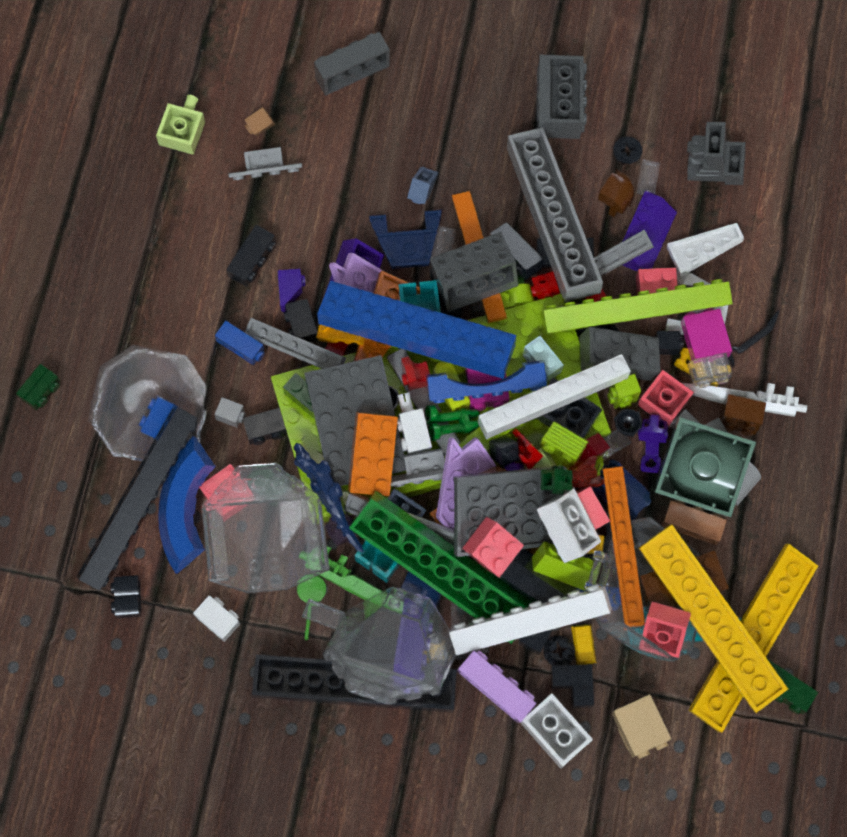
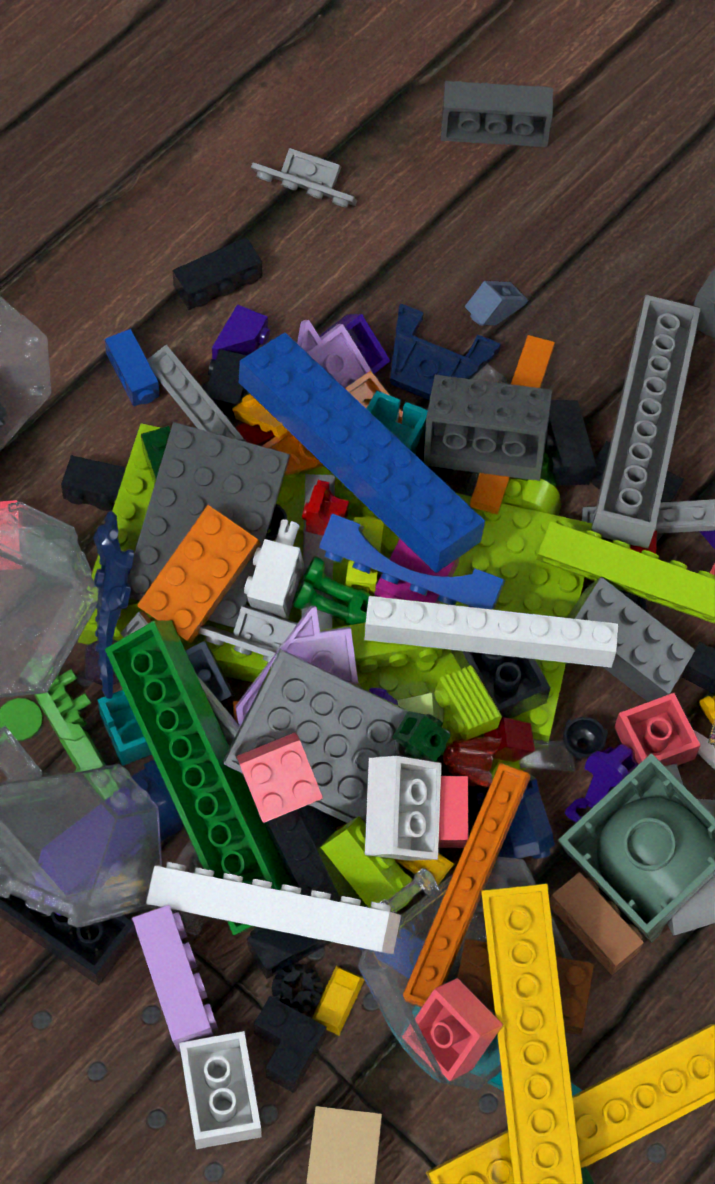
camera: 30 degrees right, 10 degrees down
yellowish green brick [156,95,205,155] -> none
light grey brick [214,397,246,428] -> none
medium nougat brick [245,107,275,136] -> none
black brick [489,435,520,466] -> none
red hinge [512,428,543,469] -> none
light aqua brick [523,336,564,383] -> none
red brick [530,271,560,300] -> none
lime brick [607,374,641,409] -> none

